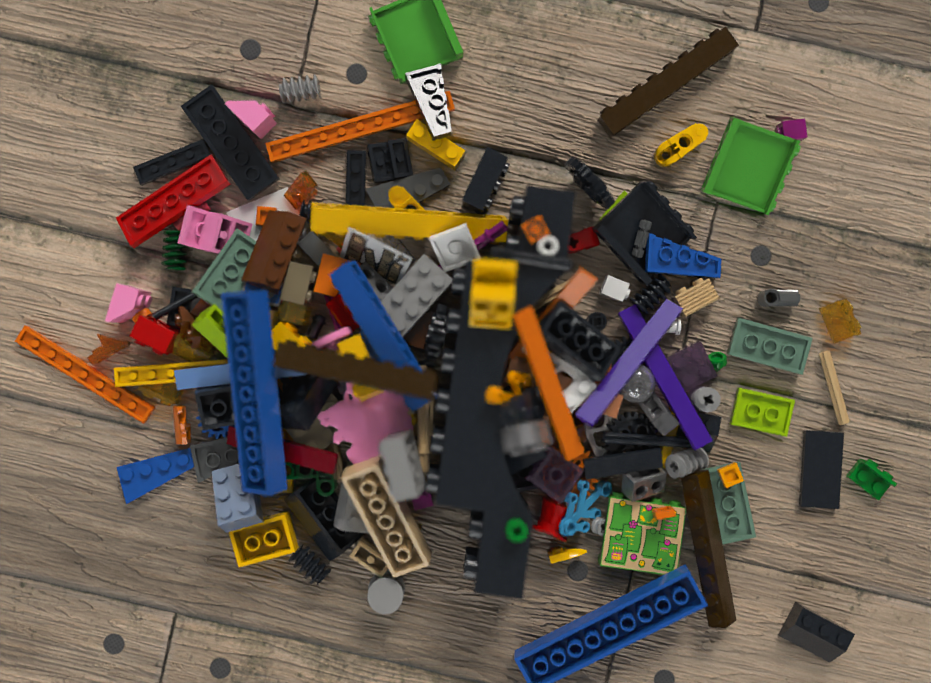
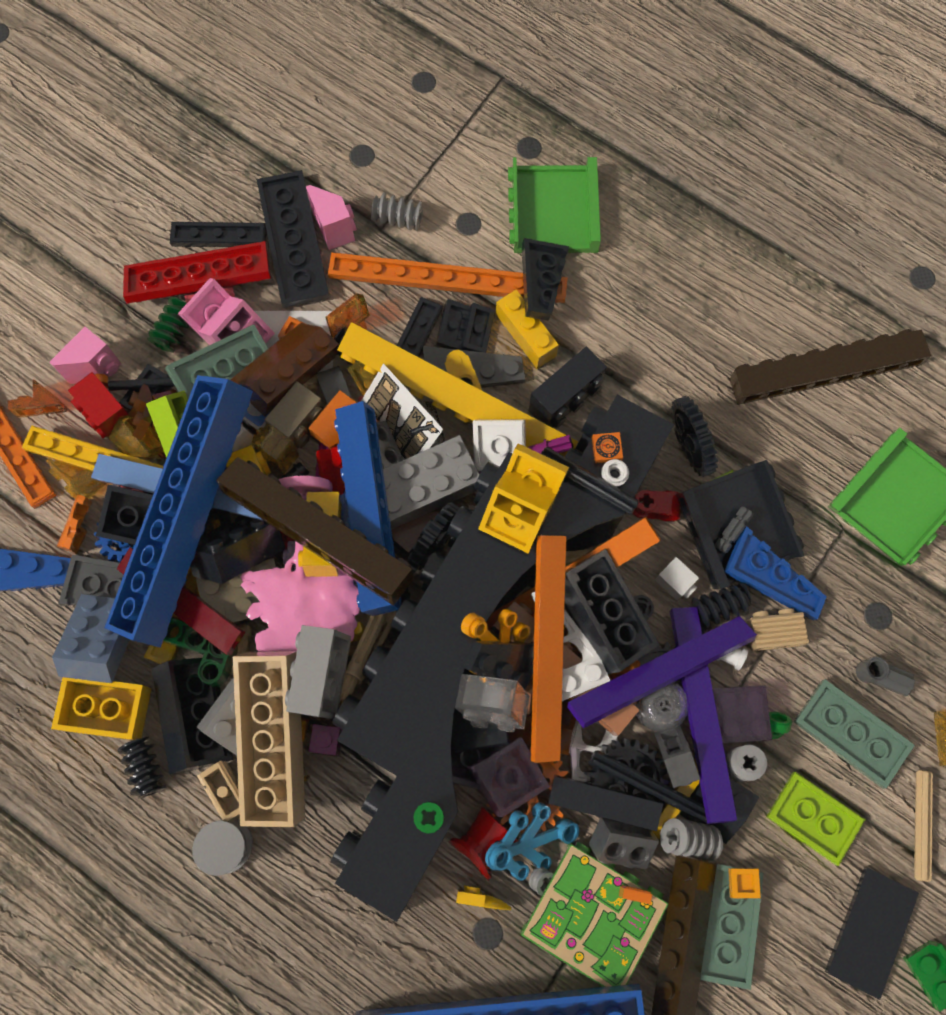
camera: 20 degrees right, 15 degrees down
yellow piece [654,123,708,167] -> none

